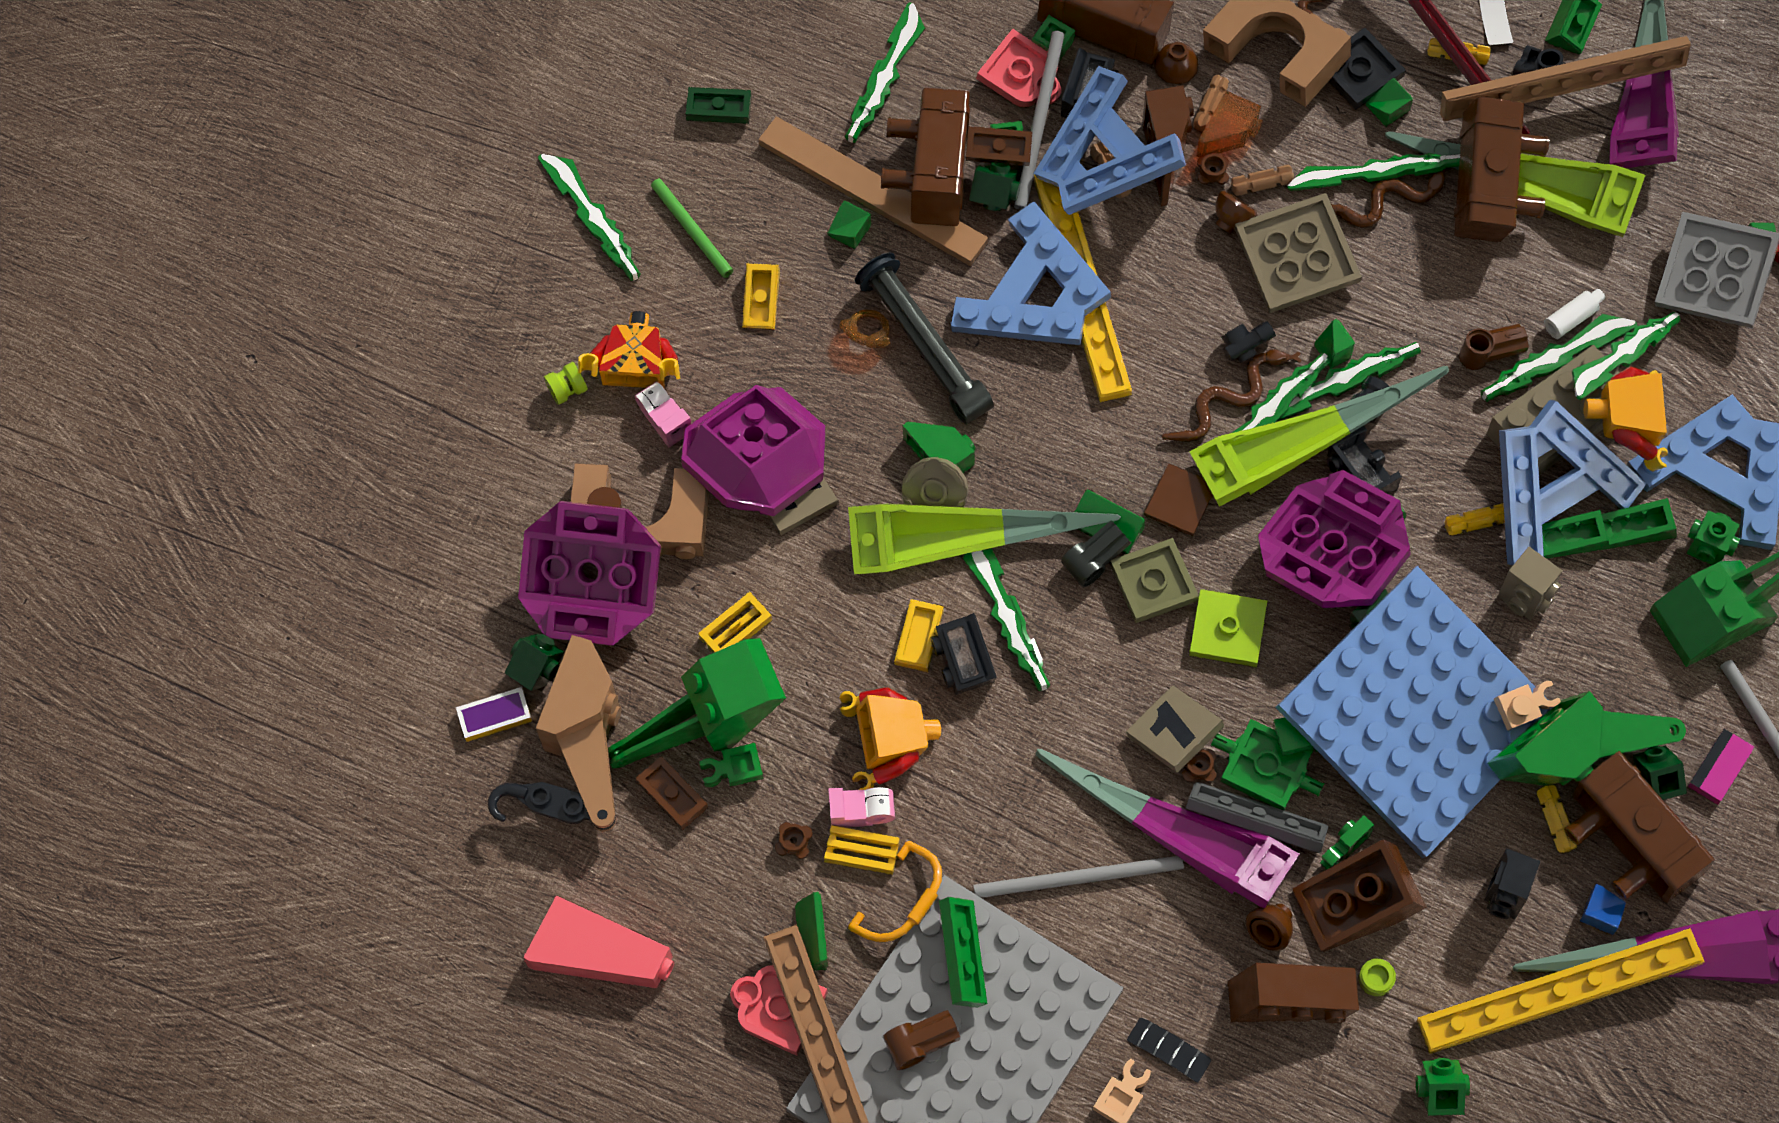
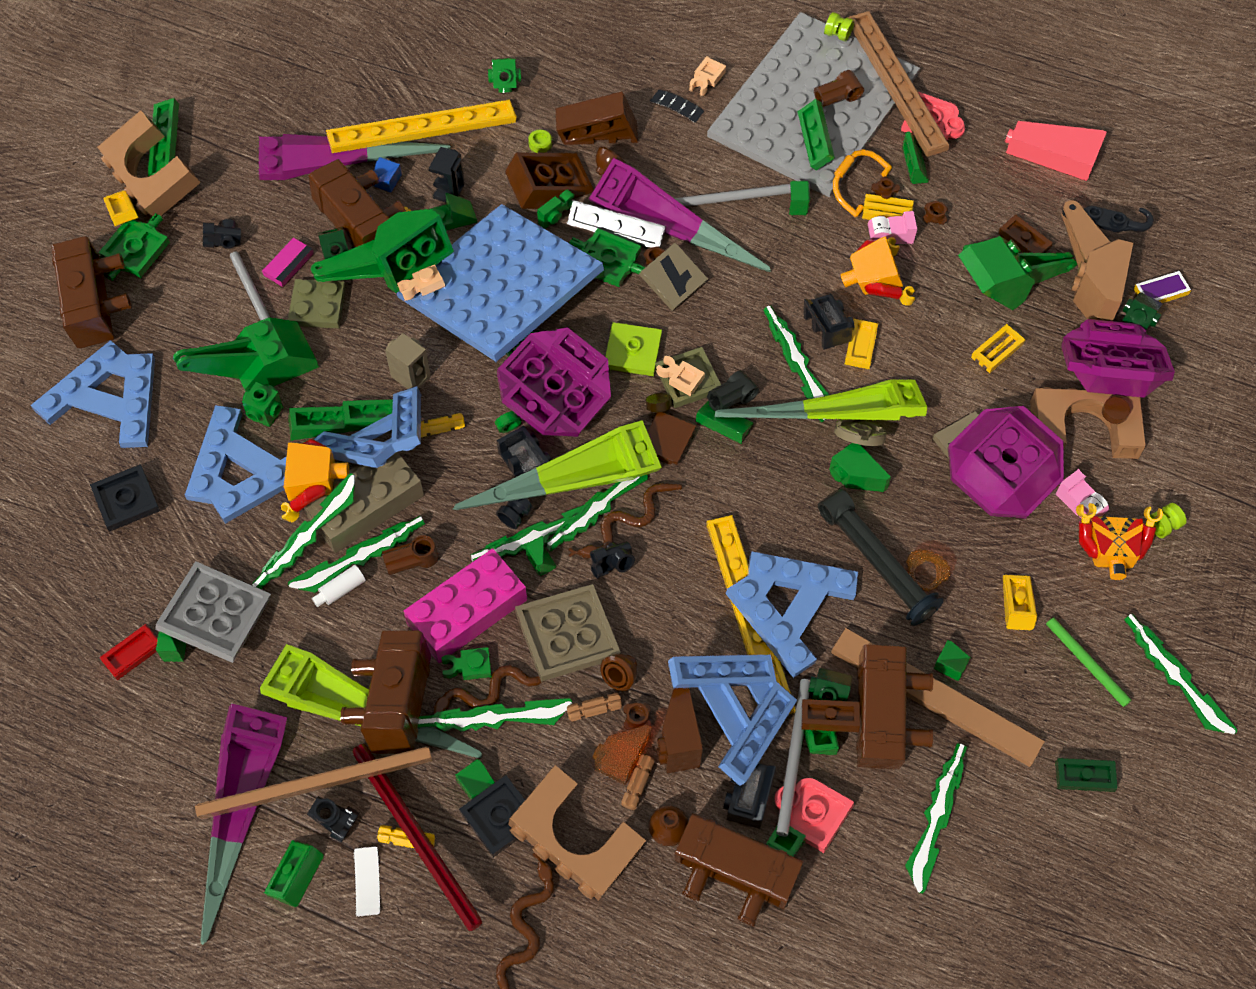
camera: 175 degrees right, 5 degrees down
none -> olive plate [288,279,346,329]
none -> dark pink brick [403,548,527,663]
none -> green slope [430,193,477,231]
none -> green plate [442,647,491,680]
none -> dark brown tile [645,393,672,412]
none -> light nougat plate [656,356,705,396]
none -> green slope [789,181,810,215]
none -> reddish brown plate [871,177,900,199]

